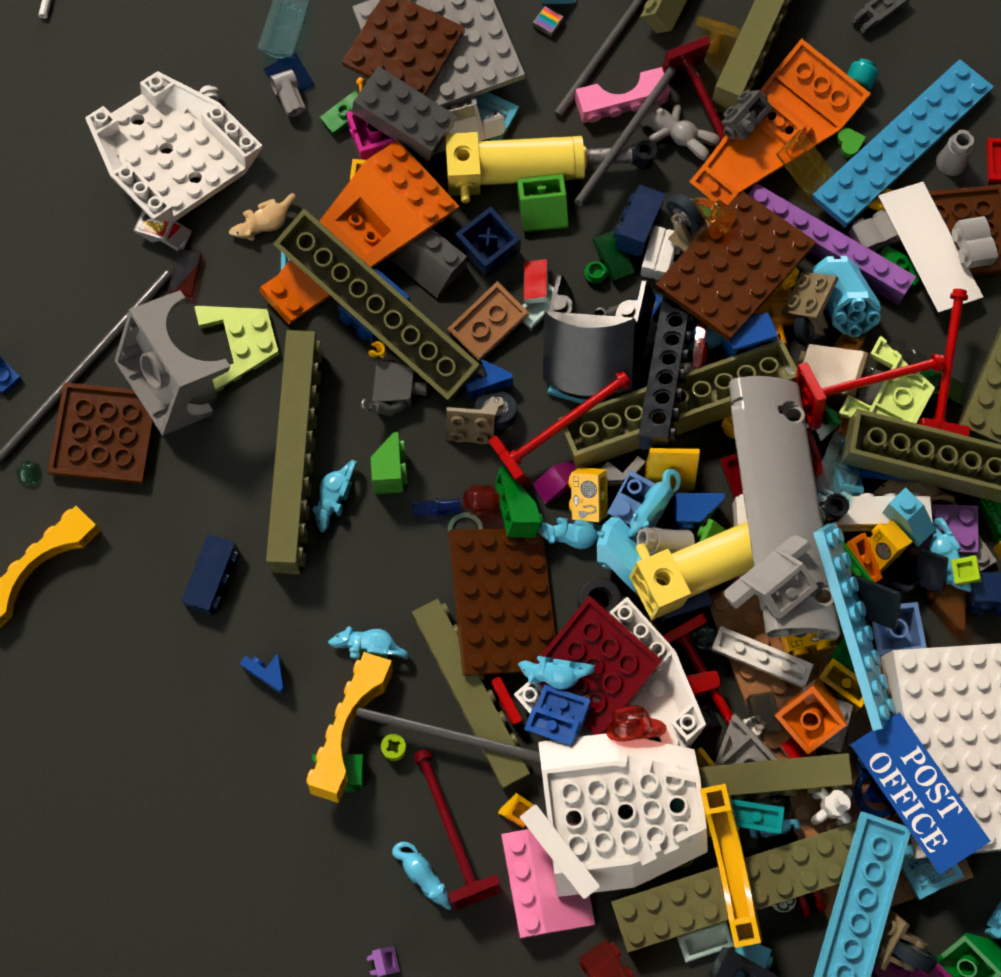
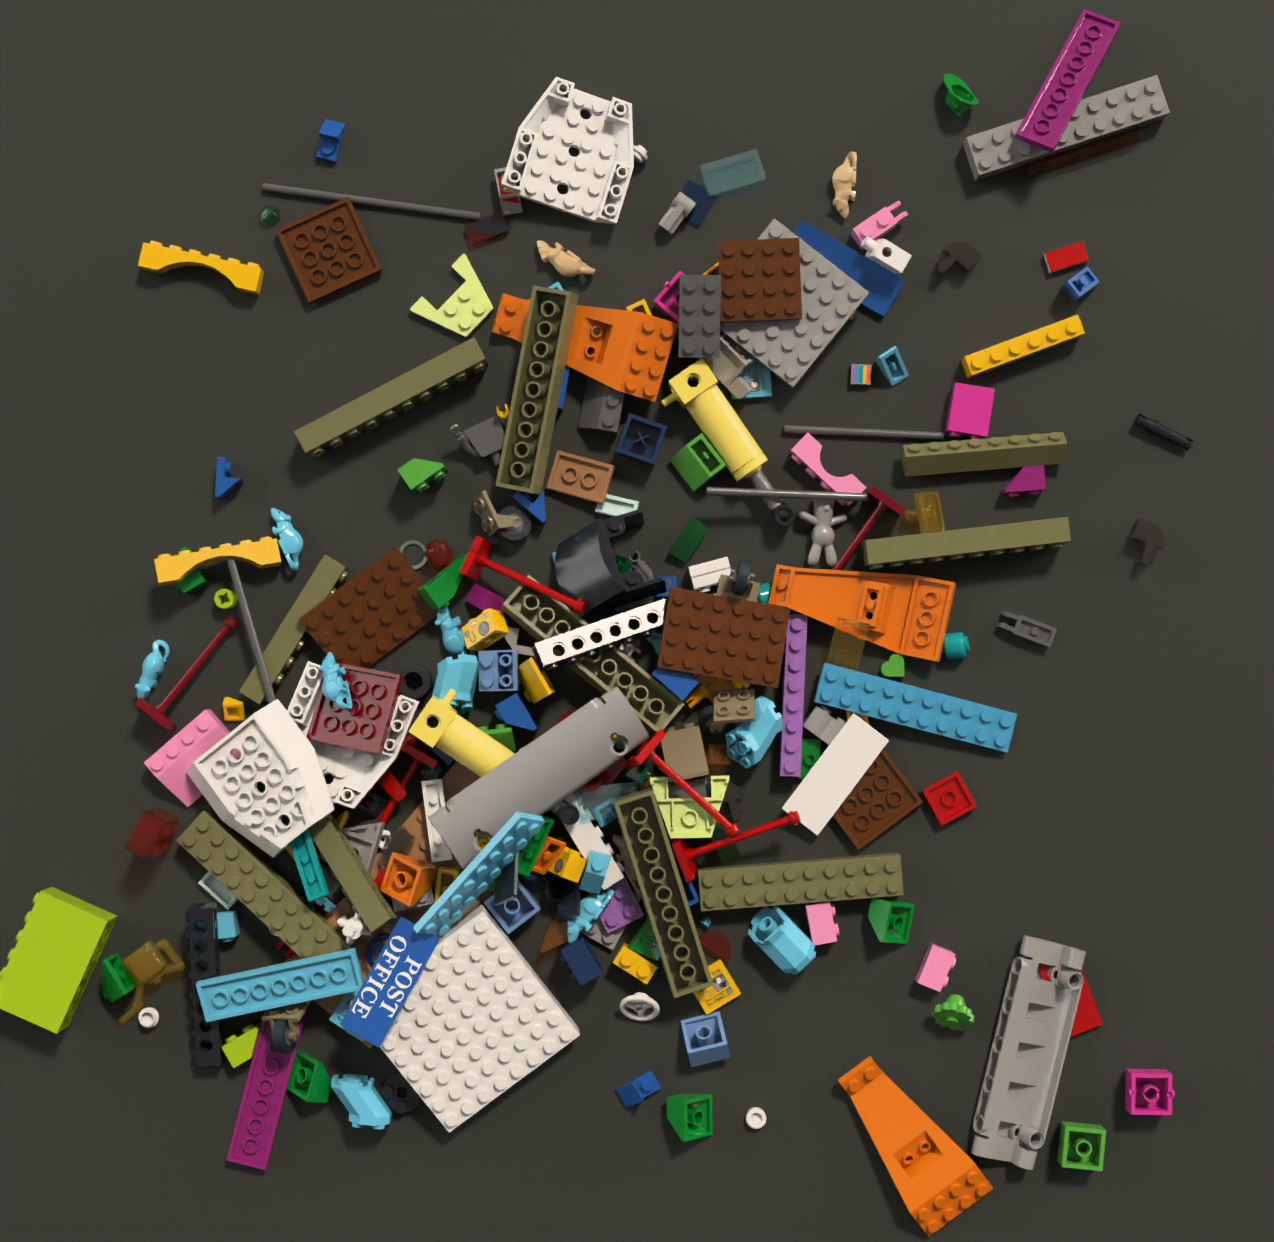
camera: 60 degrees right, 15 degrees up
light grey piece [115,290,230,436] -> none
dark blue brick [181,534,240,616] -> none
medium azure animal [312,460,358,533] -> none
green plate [320,91,358,136] -> none
medium lavender tile [367,946,400,977] -> none
clear blue axle [412,498,460,517] -> none
red tile [491,676,523,728] -> none
white sticker [520,805,599,899] -> none
tile [524,259,549,304] -> none
blue slope [524,684,592,746] -> none
green plate [584,261,607,284] -> none
clear red piece [606,705,667,742] -> none
dark blue brick [613,185,666,257] -> none
medium azure animal [628,468,681,537] -> none
light grey plant [636,527,695,555] -> none
clear red tile [691,323,708,369] -> none
clear orange plate [693,197,737,234] -> none
yellow arch [700,783,763,948] -> none
dark grey brick [721,90,772,140] -> none
light grey plate [724,535,818,619] -> none
light grey plant [936,130,974,176] -> none
lime plate [951,555,982,586] -> none
light grey brick [952,216,998,269] -> none

